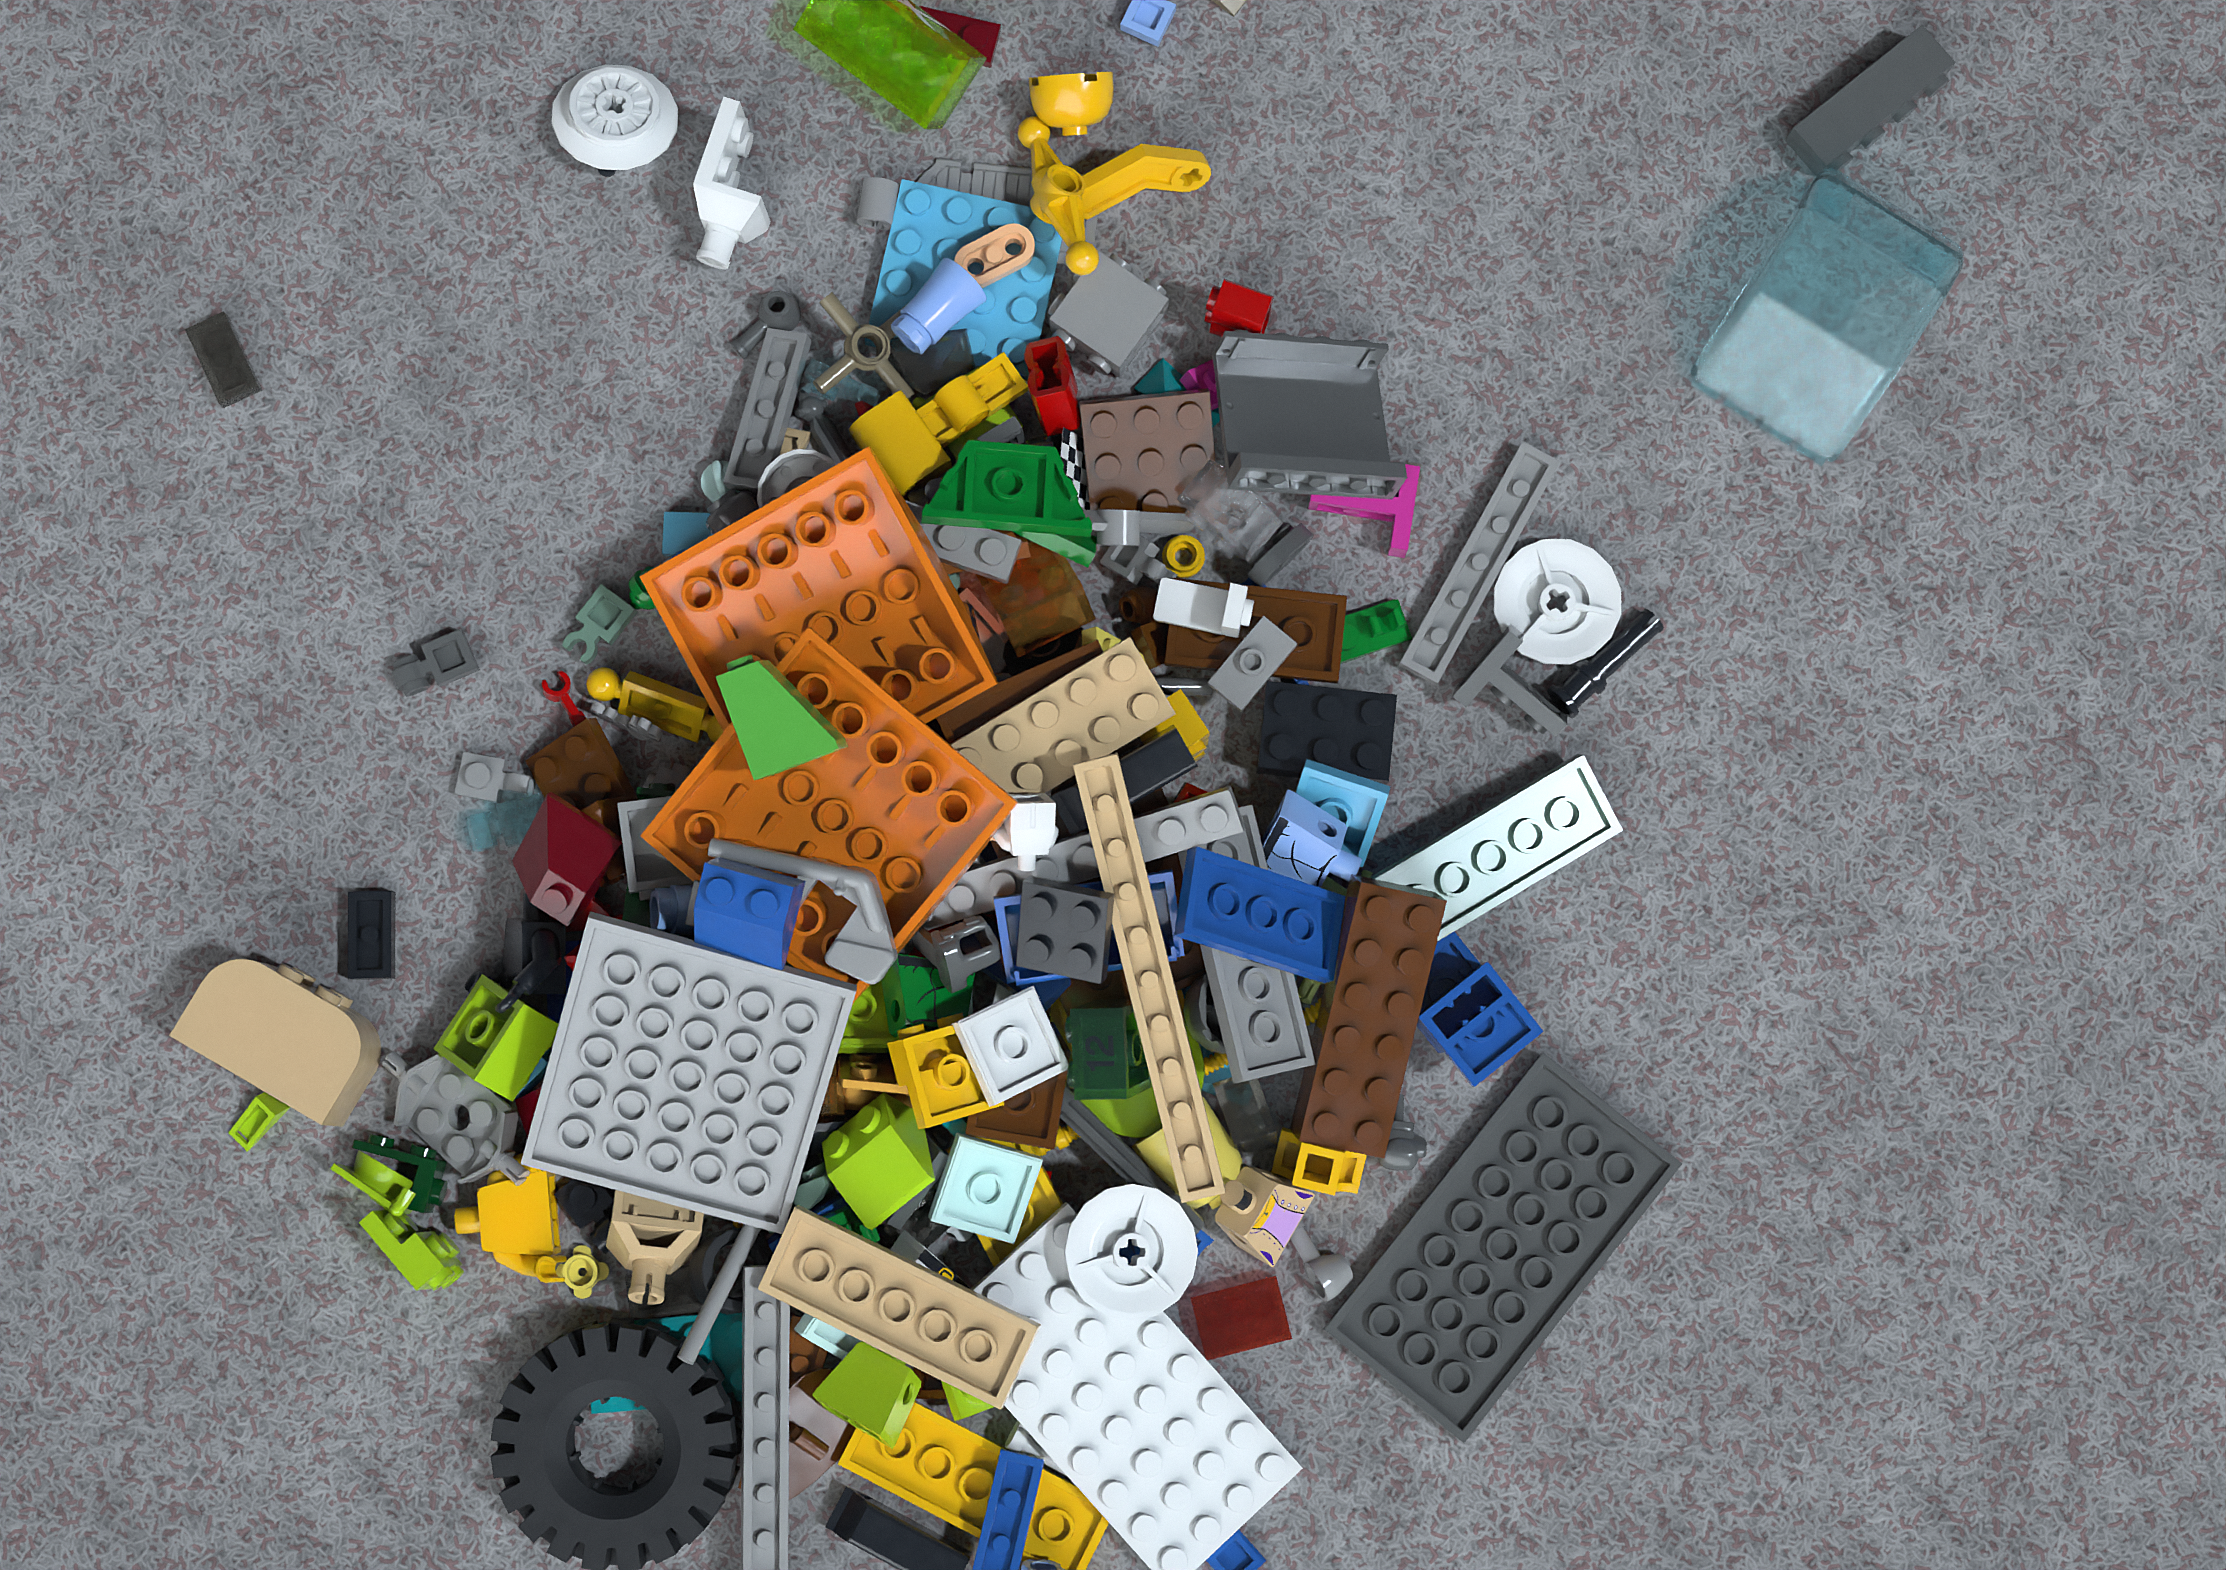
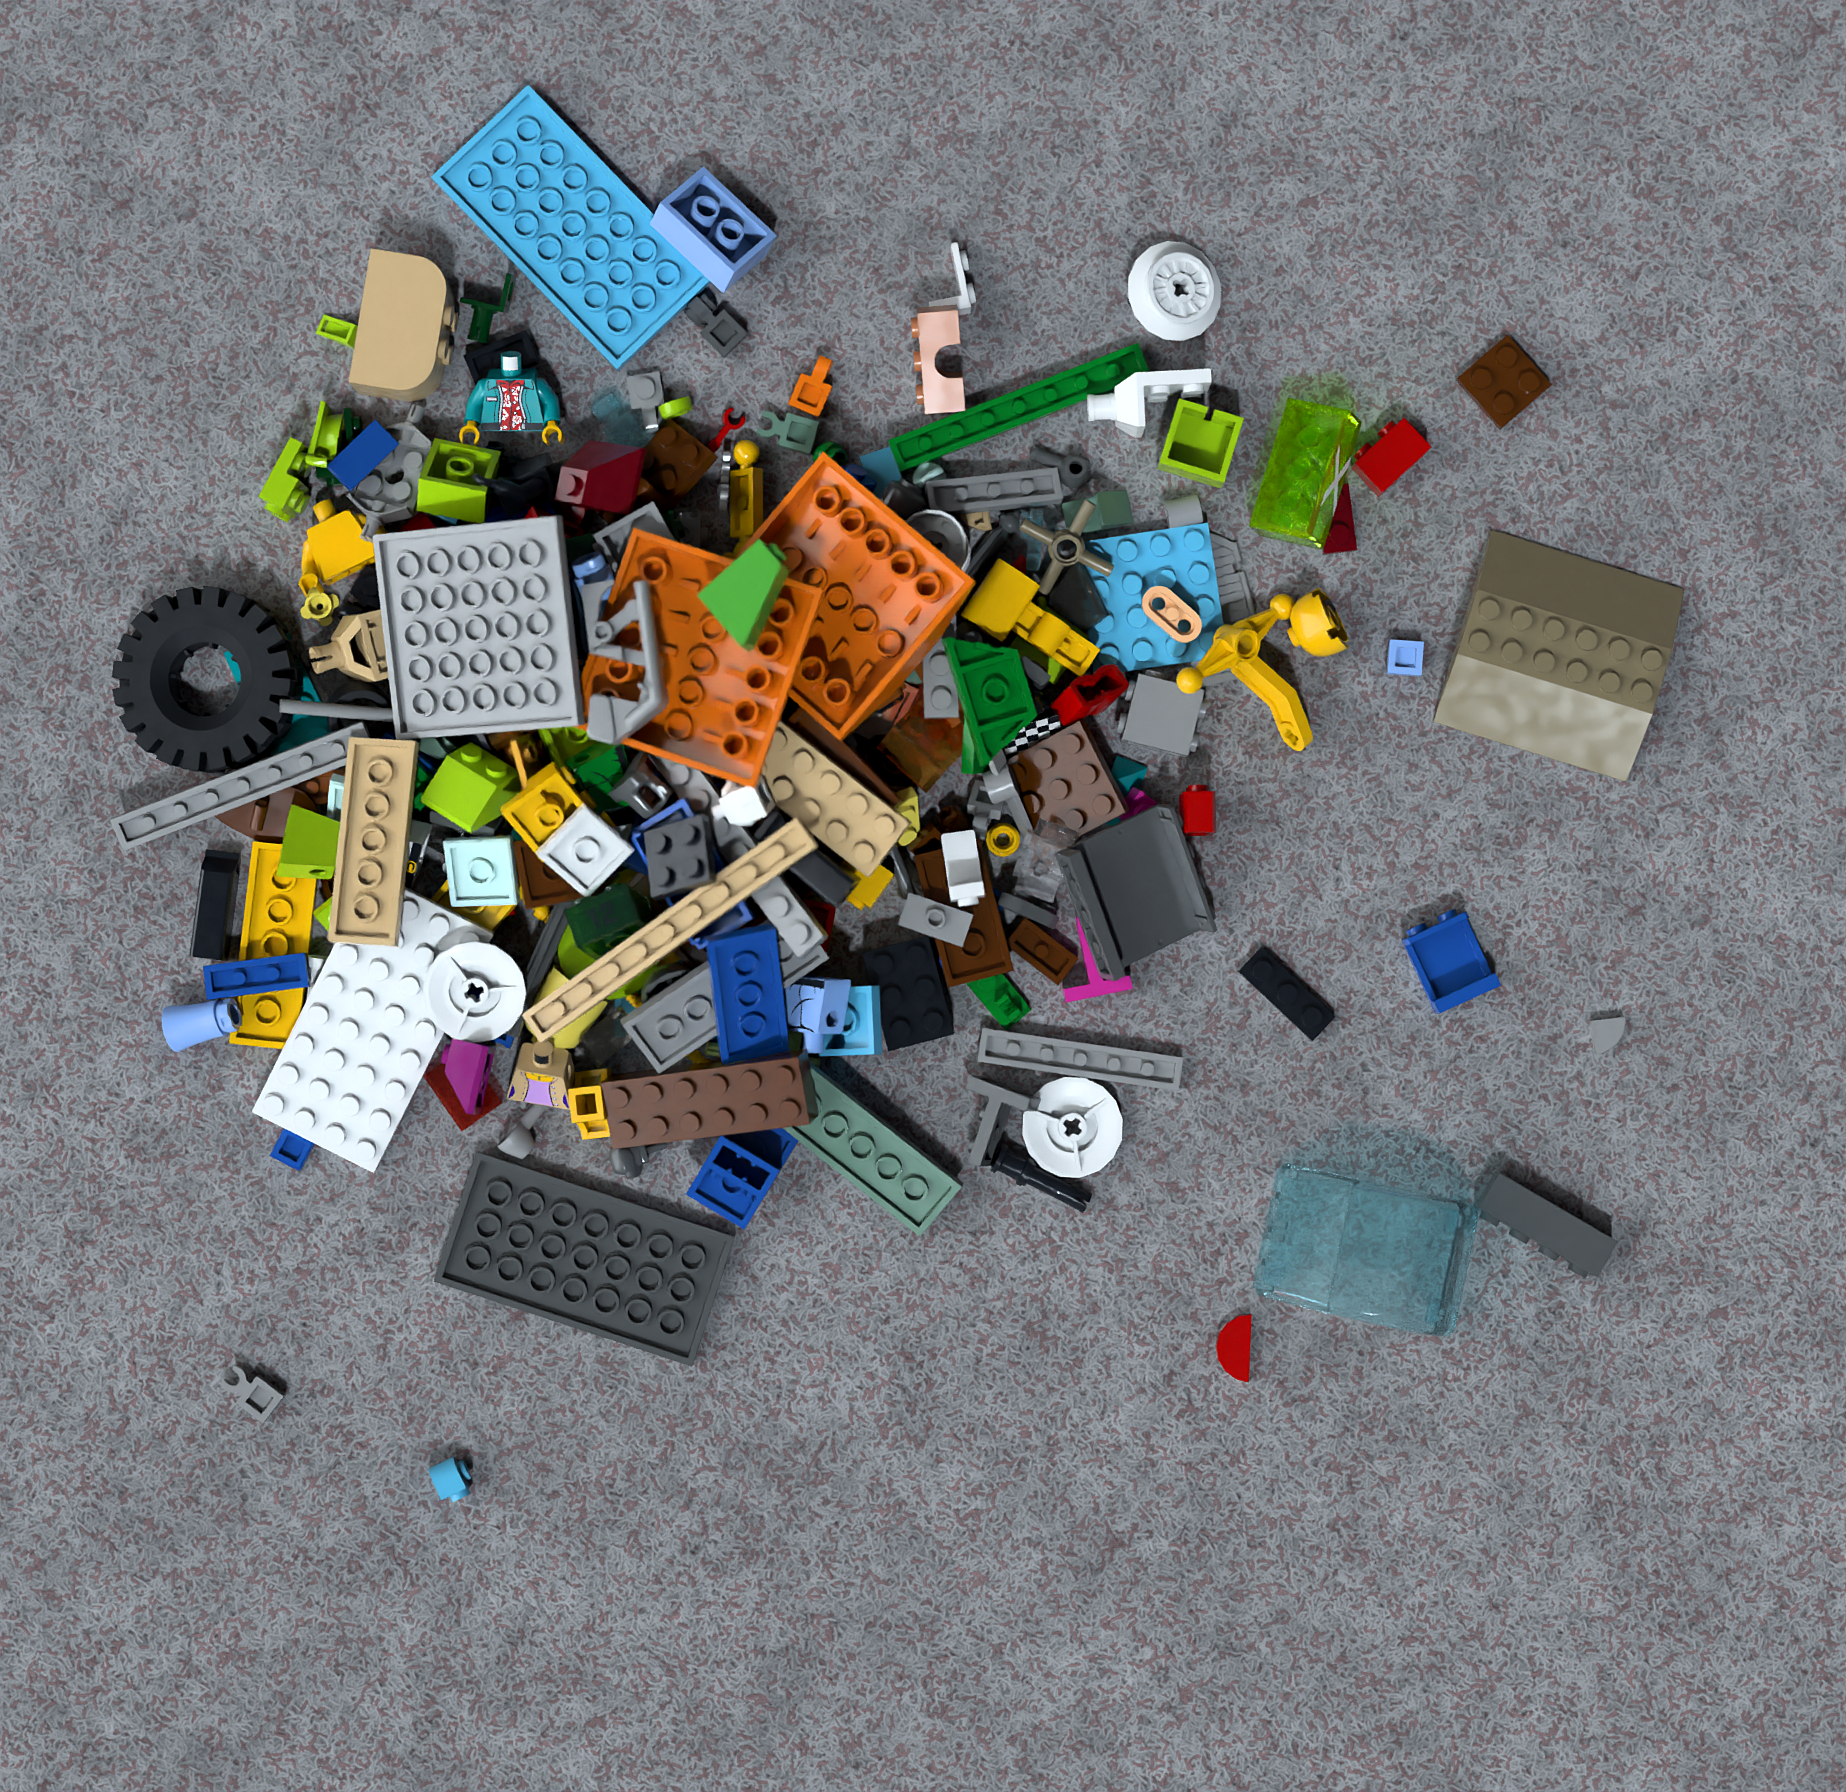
camera: 65 degrees right, 5 degrees up
clear smoke plate [185,311,262,408] -> none
blue slope [694,857,806,970] -> none
light blue plant [891,258,987,355] -> none
none -> blue tile [327,420,399,492]
none -> medium azure plate [429,1456,472,1503]
none -> medium azure plate [431,85,711,371]
none -> magenta slope [441,1038,496,1115]
none -> torso [459,351,565,446]
none -> dark green bracket [460,273,516,343]
none -> light blue brick [650,166,777,293]
none -> lime tile [658,396,694,420]
none -> orange plate [788,355,833,419]
none -> green plate [888,343,1150,473]
none -> arch [910,304,965,414]
none -> white bracket [929,242,976,316]
none -> reddish brown plate [1007,918,1079,986]
none -> sand green slope [1061,490,1134,535]
none -> lime piece [1157,398,1244,489]
none -> red tile [1215,1314,1252,1383]
none -> black plate [1238,947,1335,1041]
none -> blue panel [1401,909,1501,1014]

